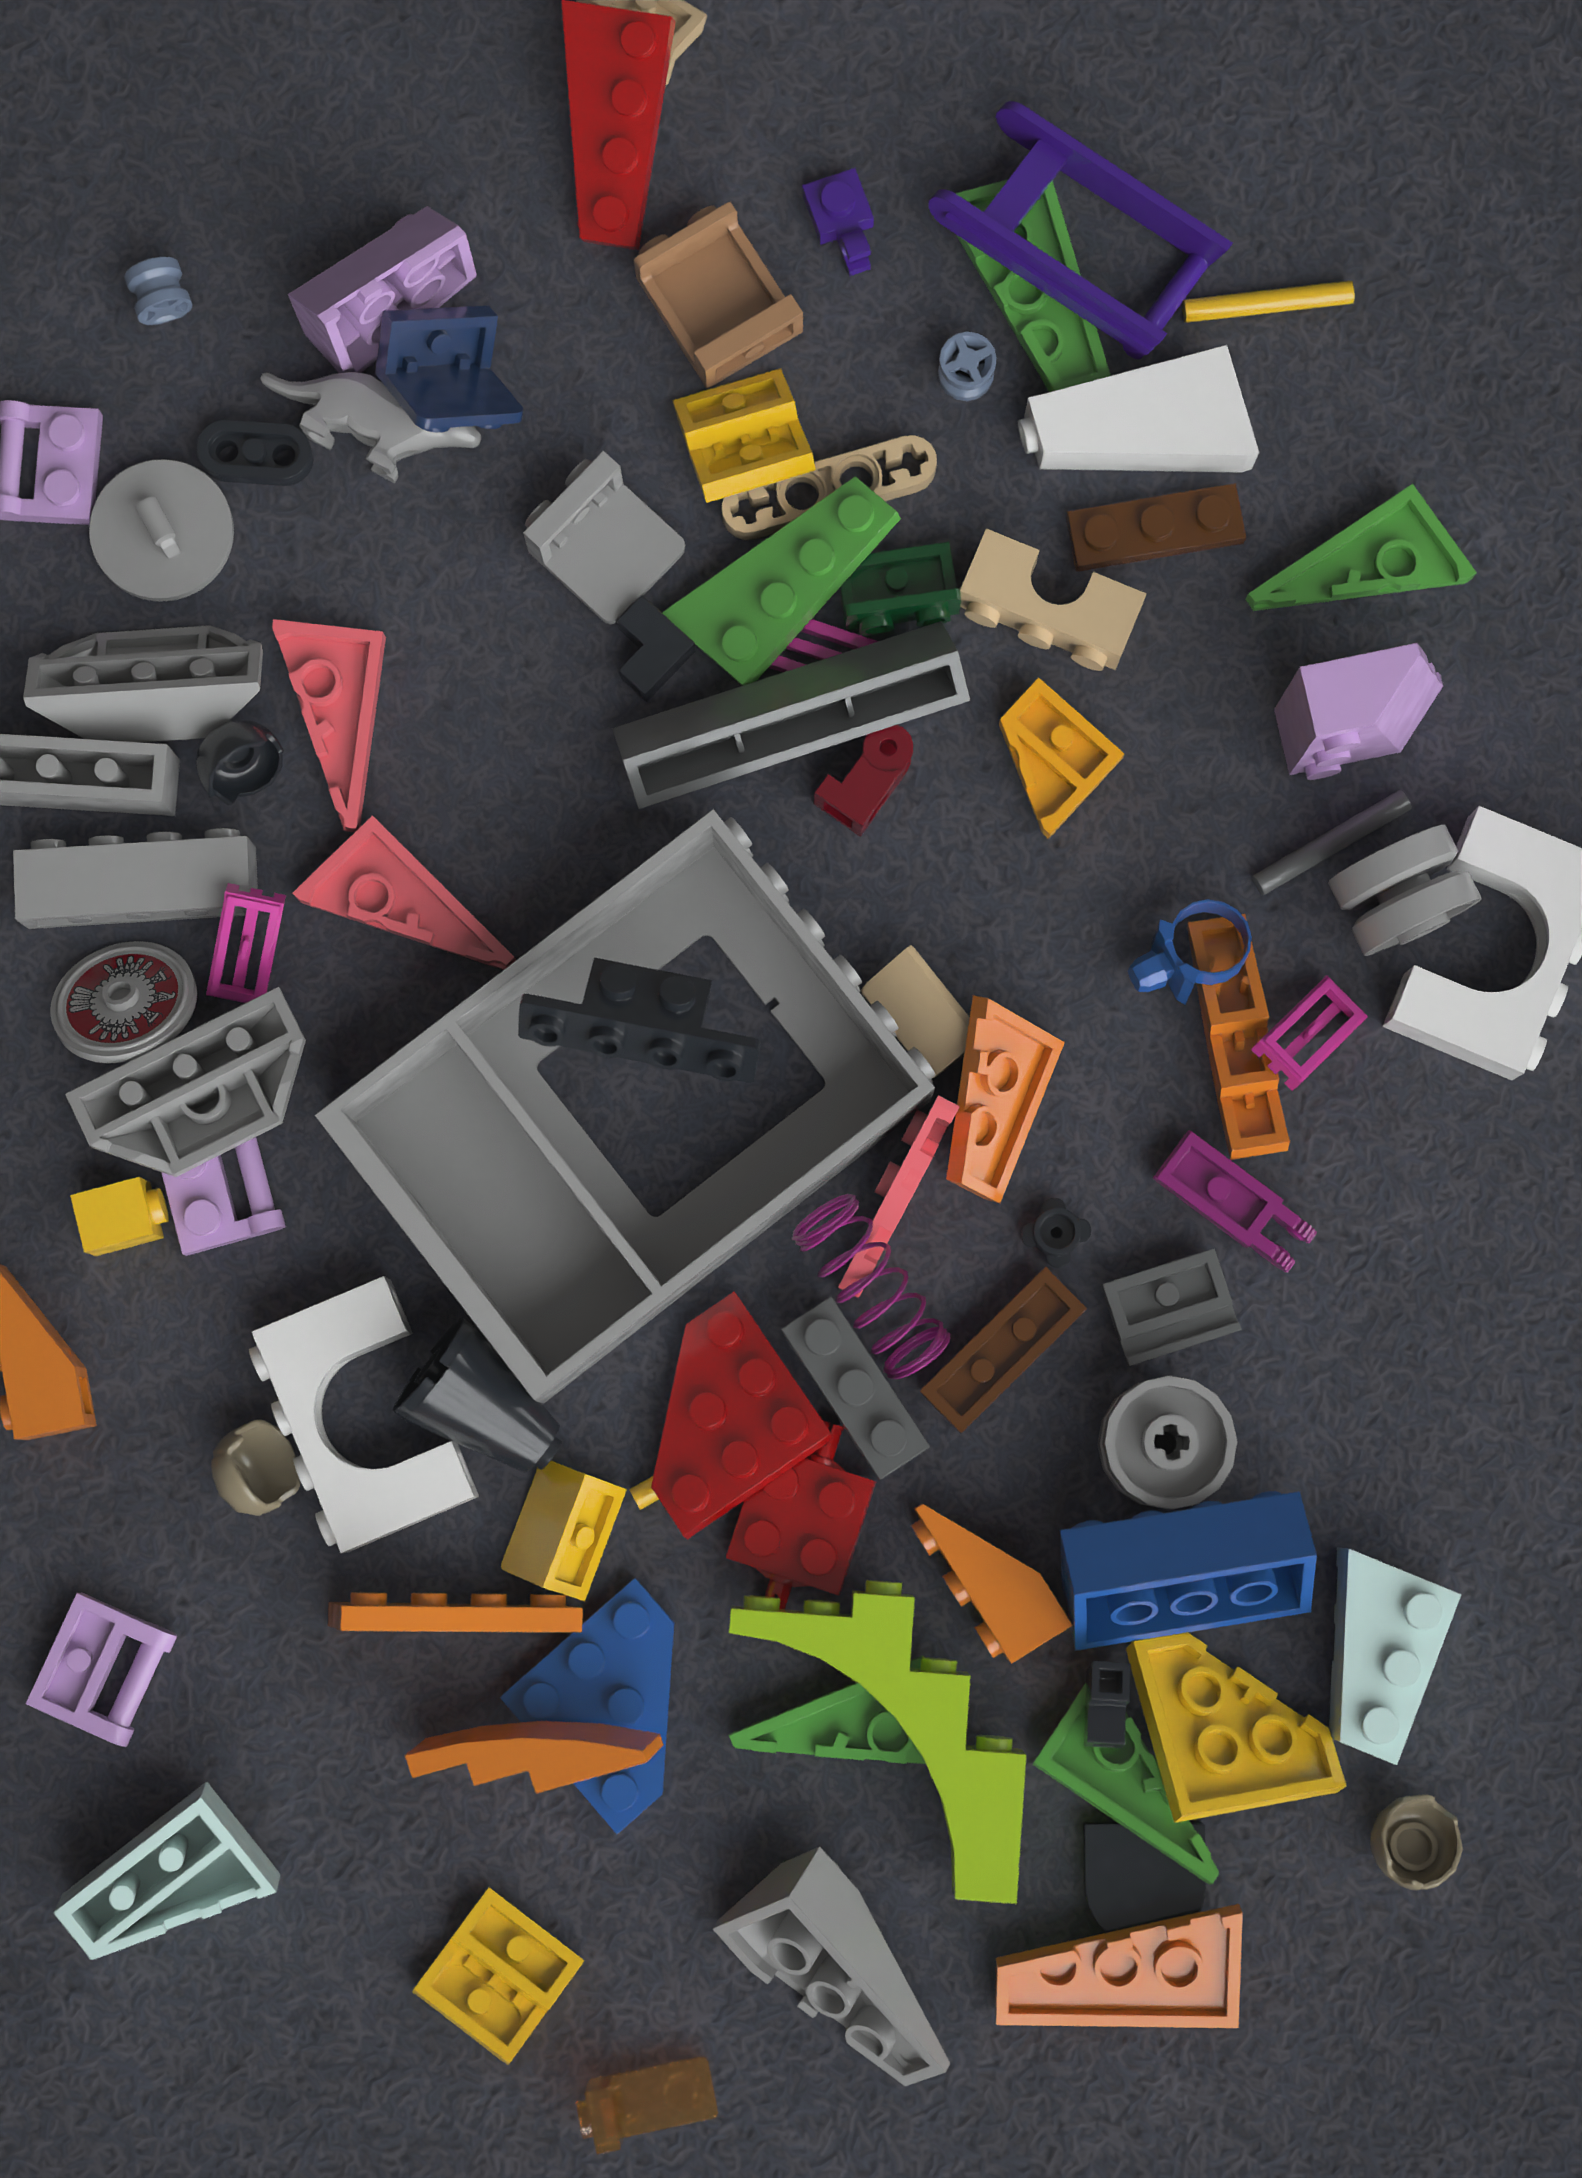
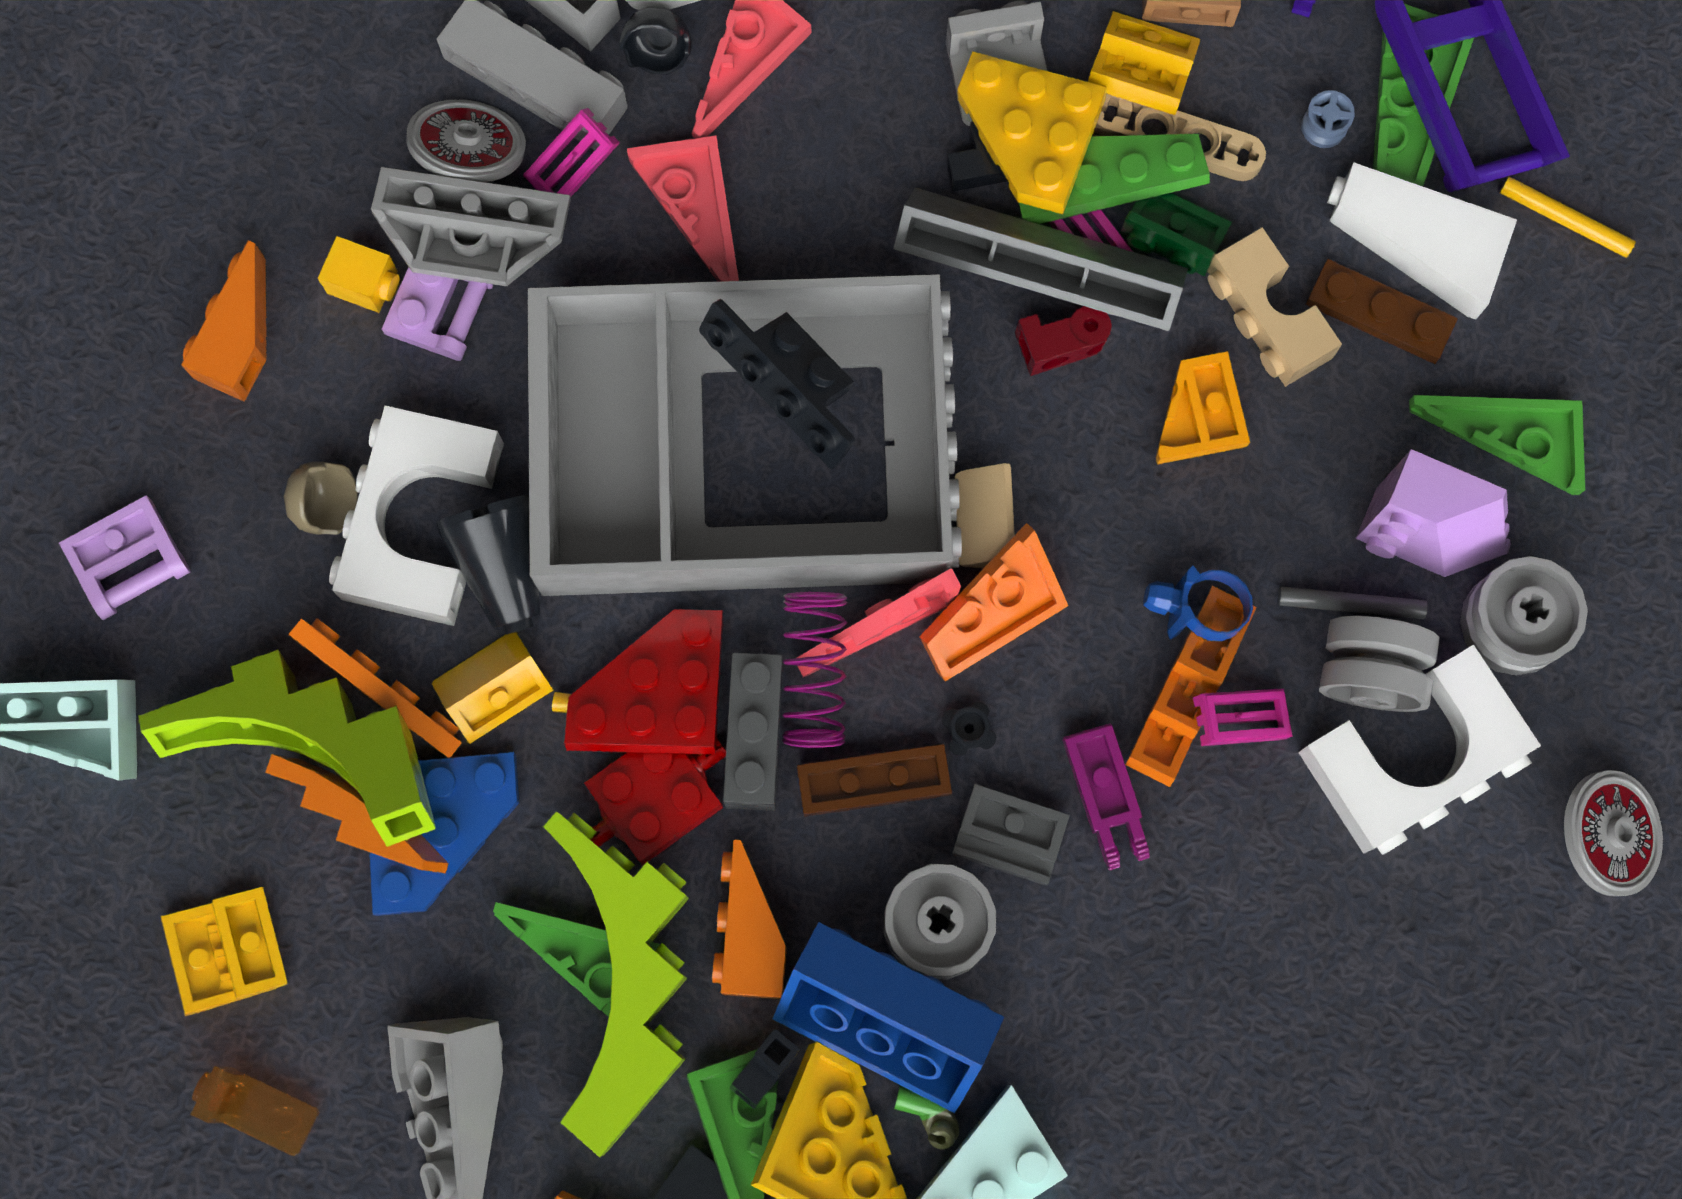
camera: 35 degrees right, 5 degrees down
none -> lime arch [138,650,436,847]
none -> arm [894,1085,959,1150]
none -> yellow plate [957,51,1107,214]
none -> light grey wheel [1460,556,1588,676]

